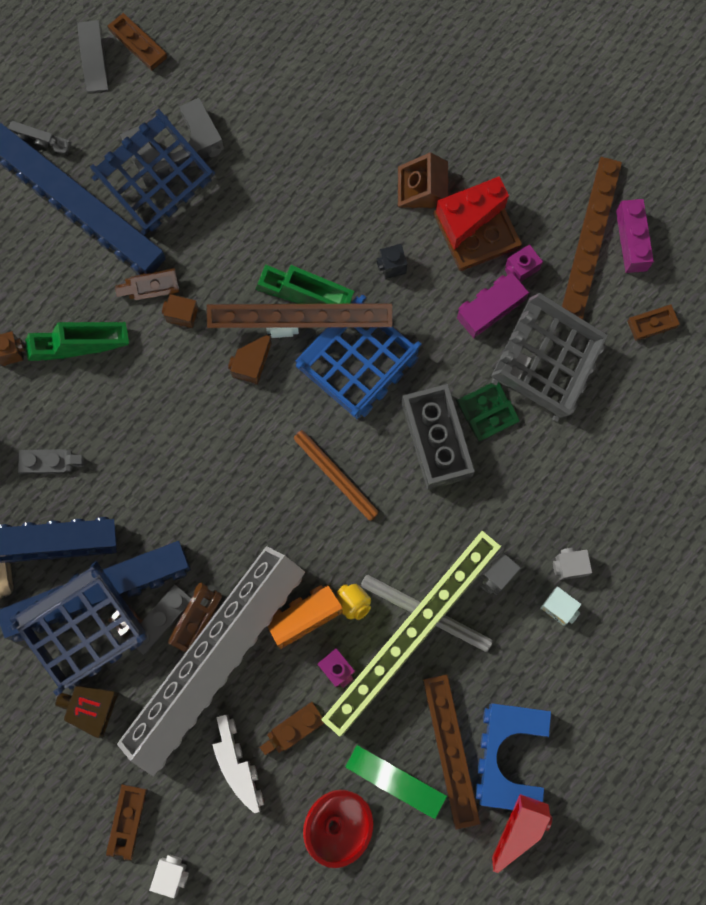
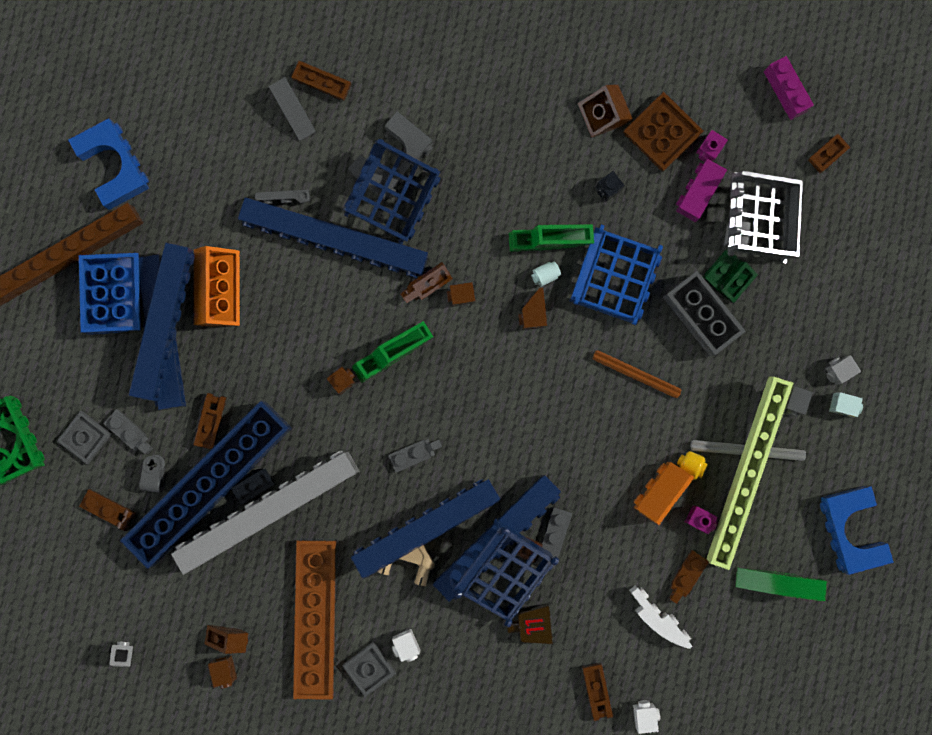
camera: 25 degrees left, 10 degrees up
light grey brick [117,546,305,776] -> none
reddish brown plate [168,583,222,652] -> none
reddish brown plate [207,303,392,328] -> none
red dish [303,790,373,868] -> none
reddish brown plate [423,675,480,830] -> none
red wedge [436,176,509,250] -> none
slope [492,794,553,873] -> none
reddish brown plate [562,157,622,319] -> none

